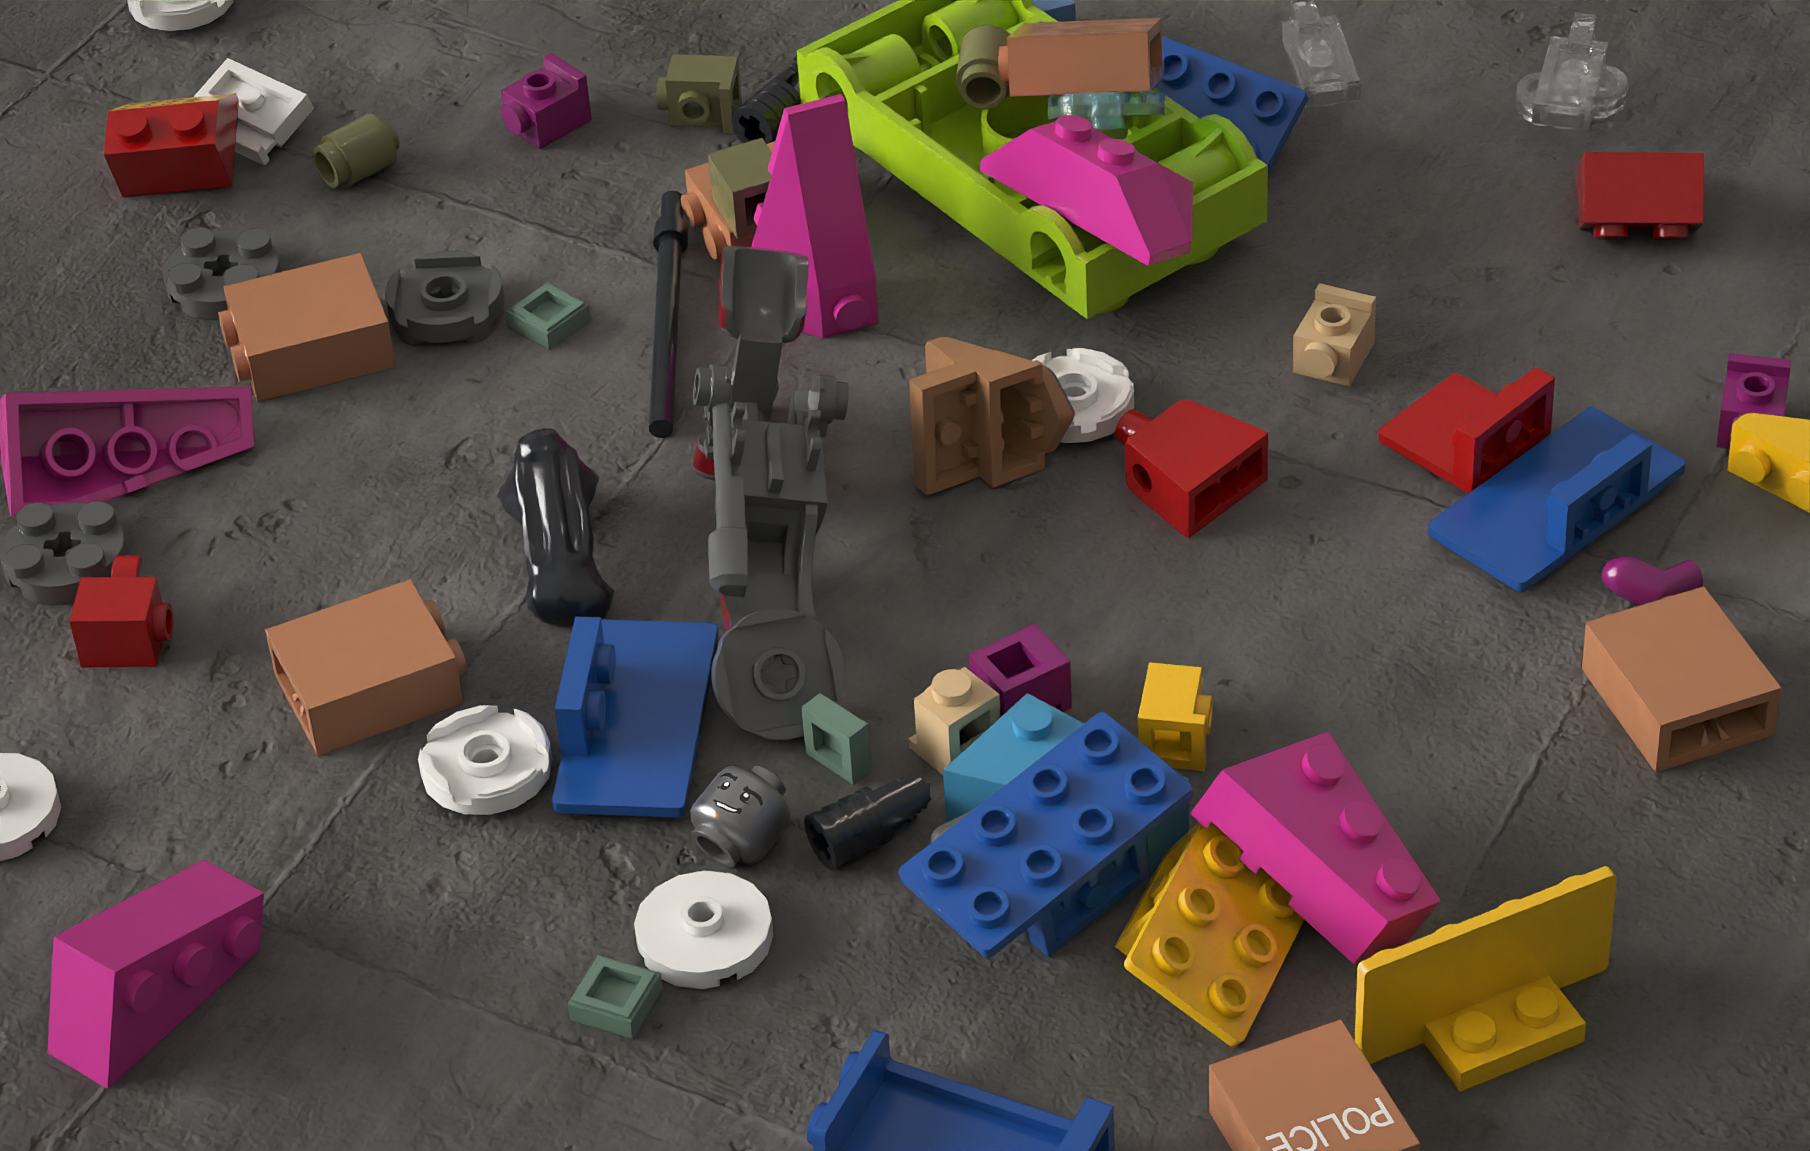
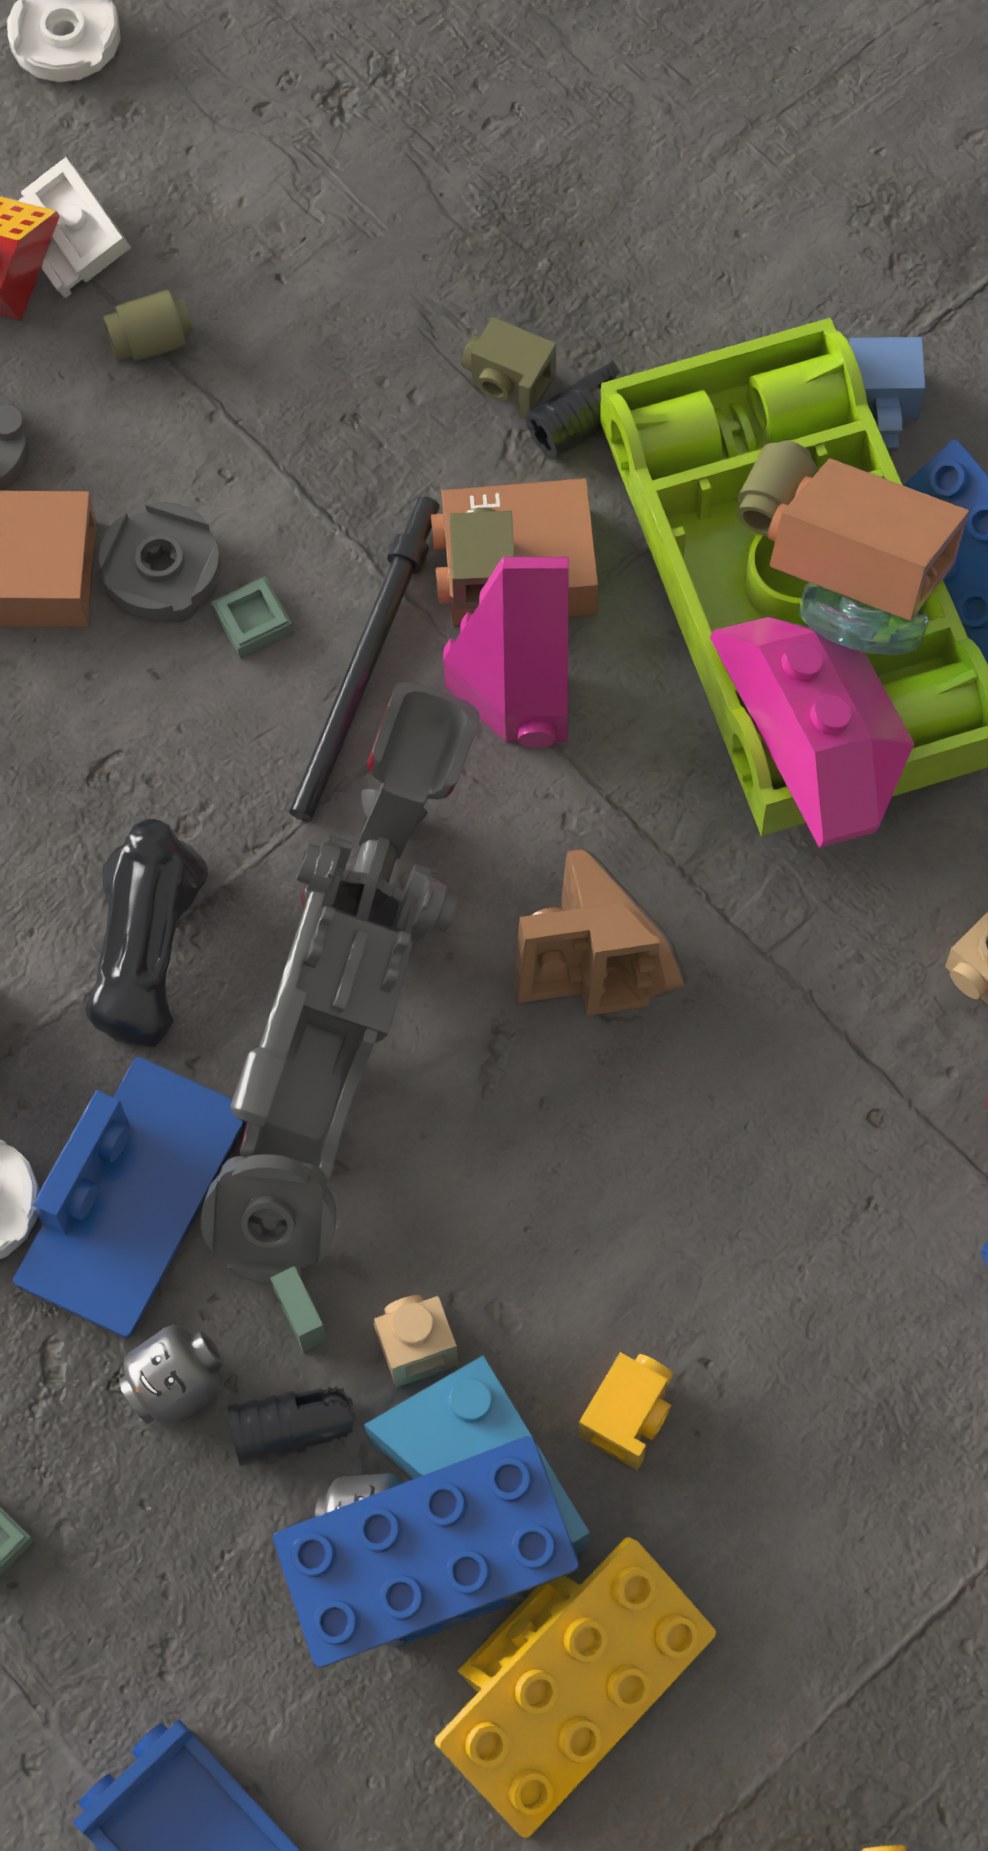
camera: 20 degrees right, 25 degrees up
magenta brick [501,53,592,149] -> none
white plate [634,870,774,989] -> none
magenta brick [968,624,1072,717] -> none
white plate [1032,348,1134,443] -> none
red torso [1115,399,1268,539] -> none
dark pink wedge [1190,731,1441,964] -> none

